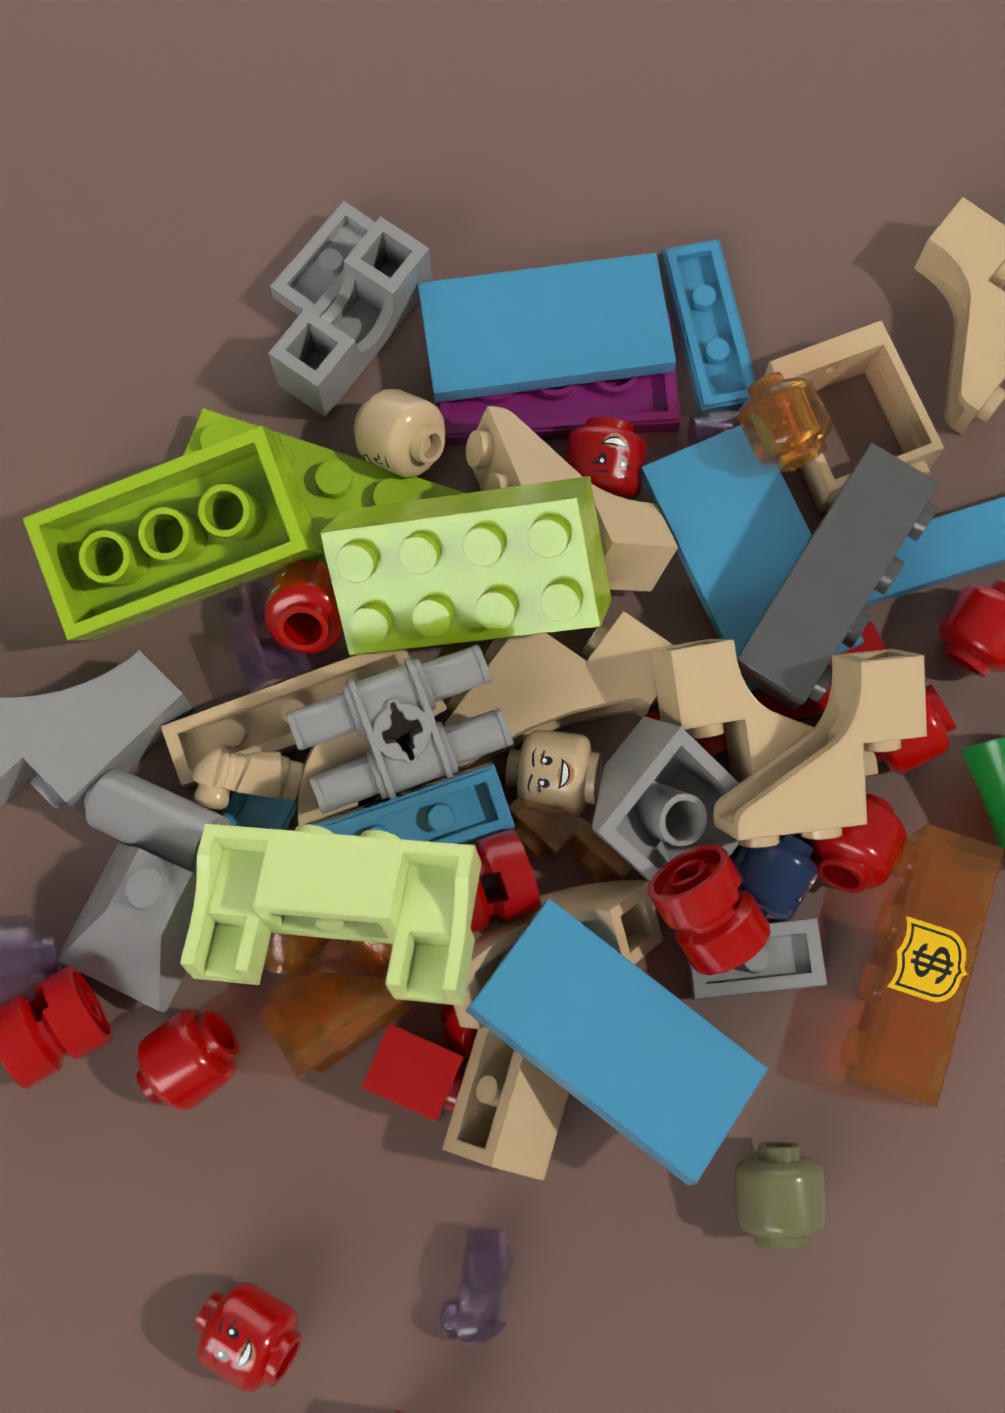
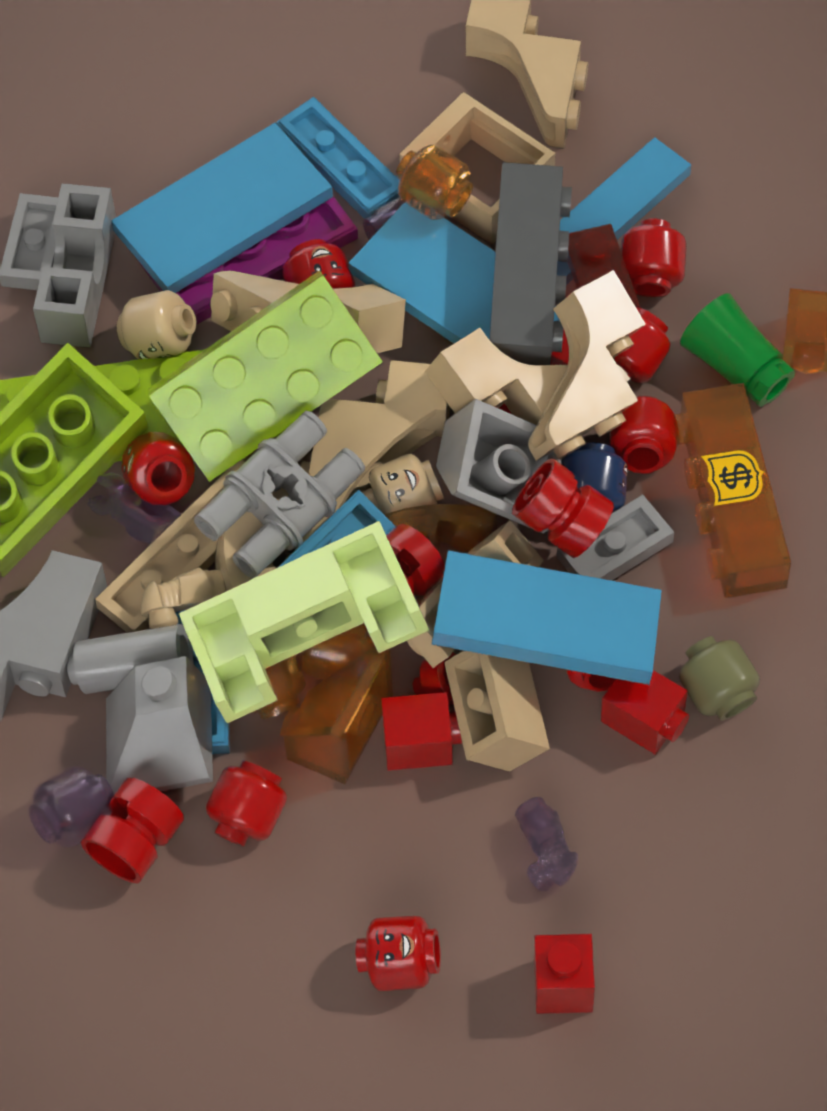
camera: 25 degrees left, 15 degrees down
none -> clear red plate [567,224,640,307]
none -> red brick [601,670,690,755]

